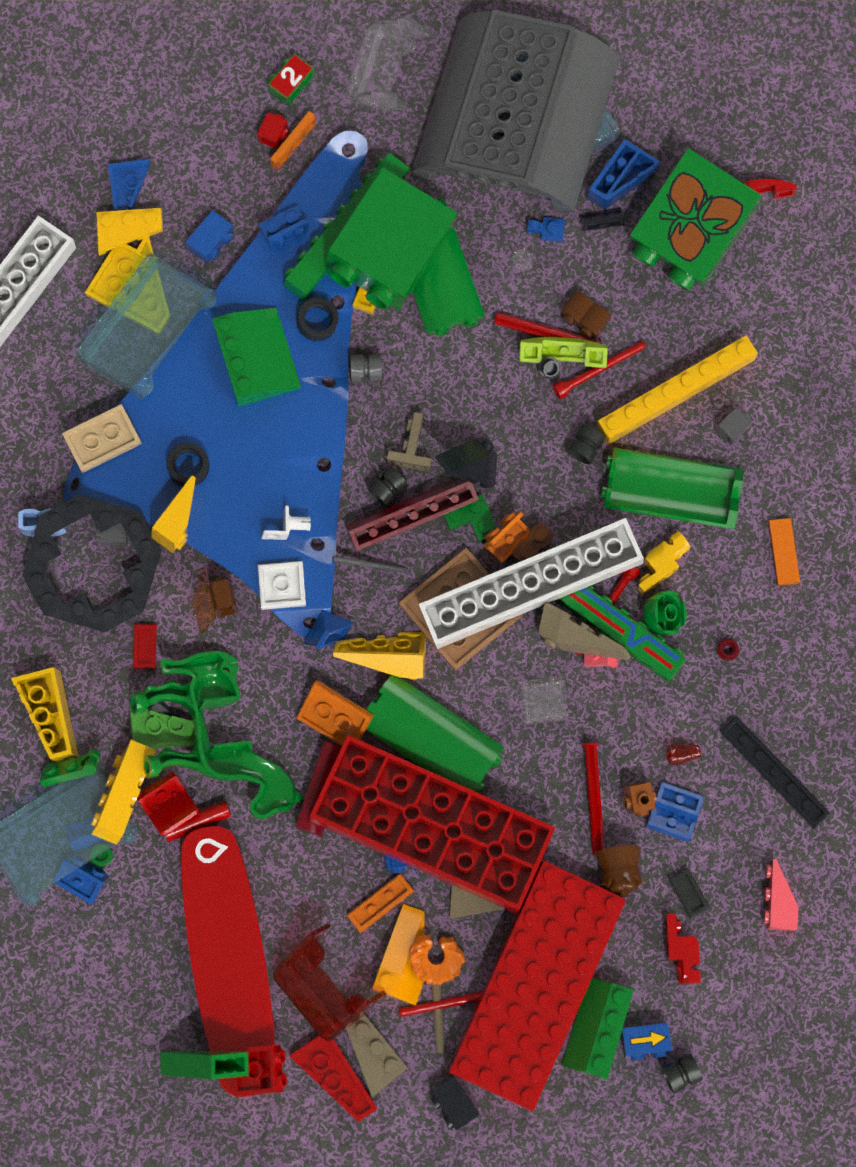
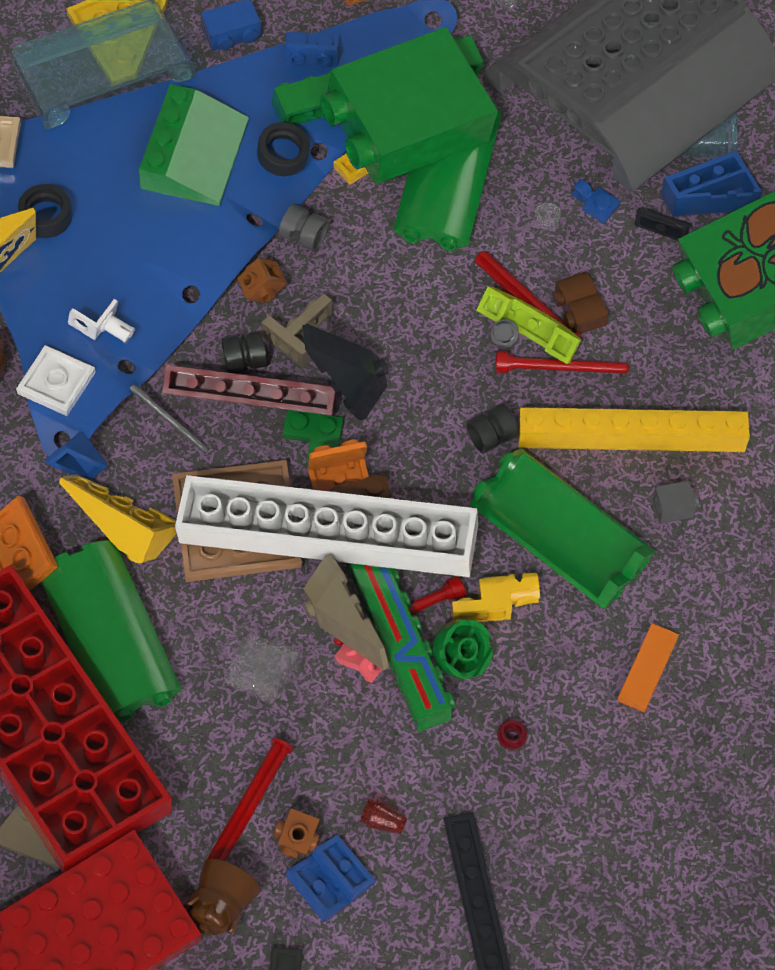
camera: 30 degrees right, 15 degrees down
none -> dark orange brick [237,258,287,303]

